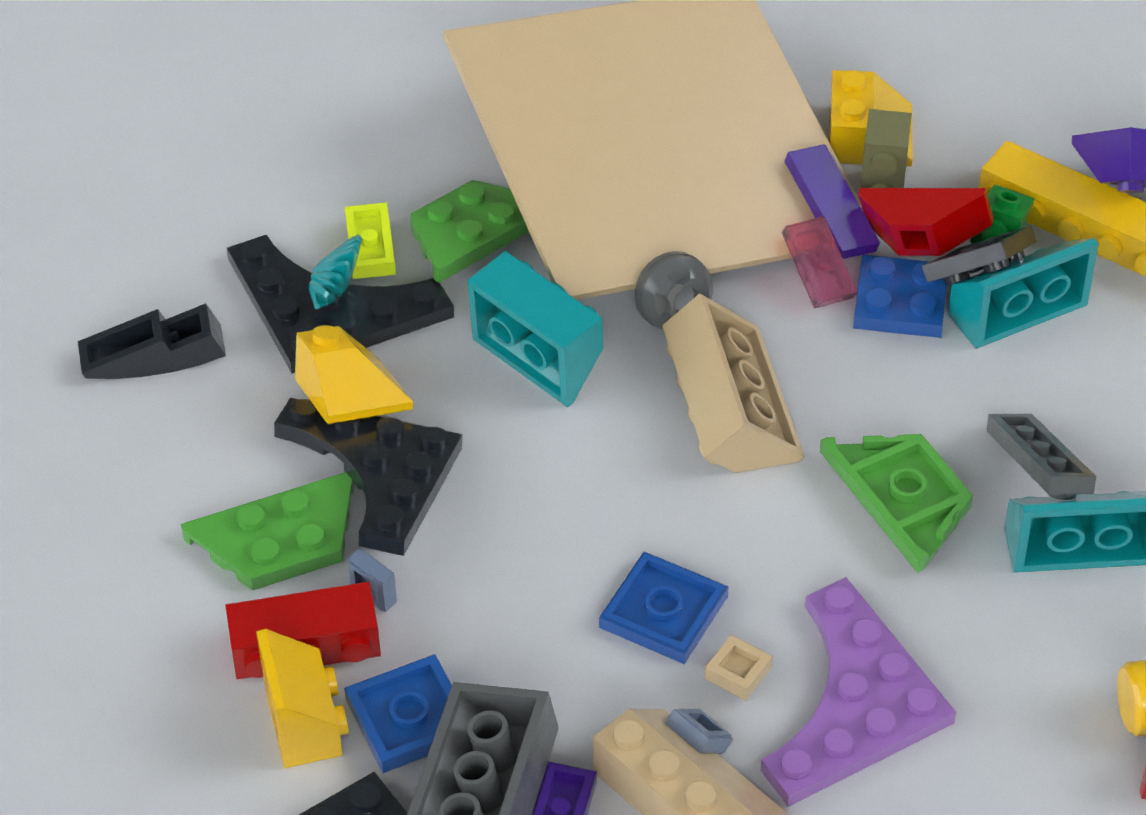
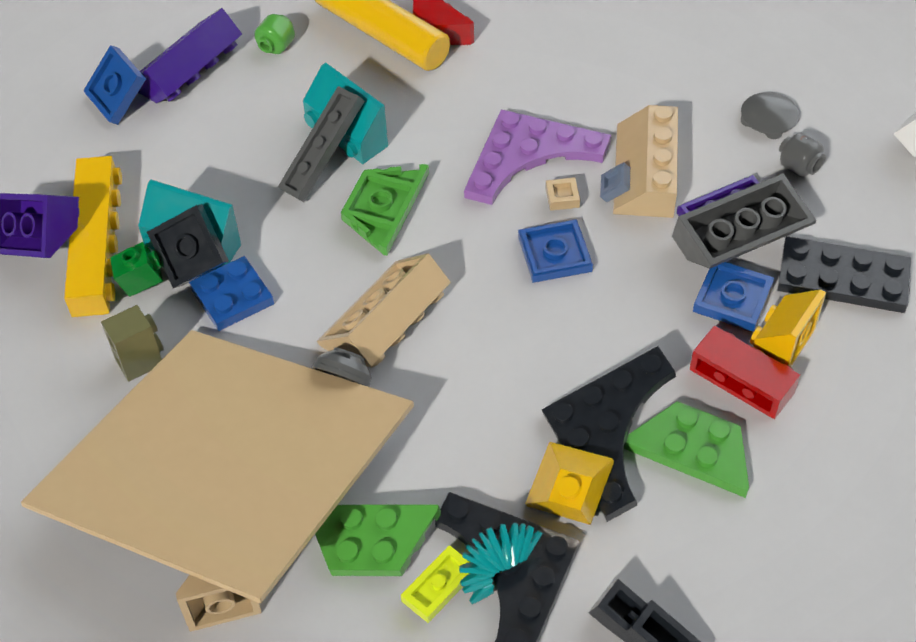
camera: 130 degrees left, 5 degrees up
sand blue tile [348,548,397,612] -> none
teal slope [467,251,604,408] -> none
clear pink plate [781,216,857,309] -> none
dark purple tile [784,144,880,260] -> none
yellow slope [829,70,913,167] -> none
red slope [858,188,994,256] -> none

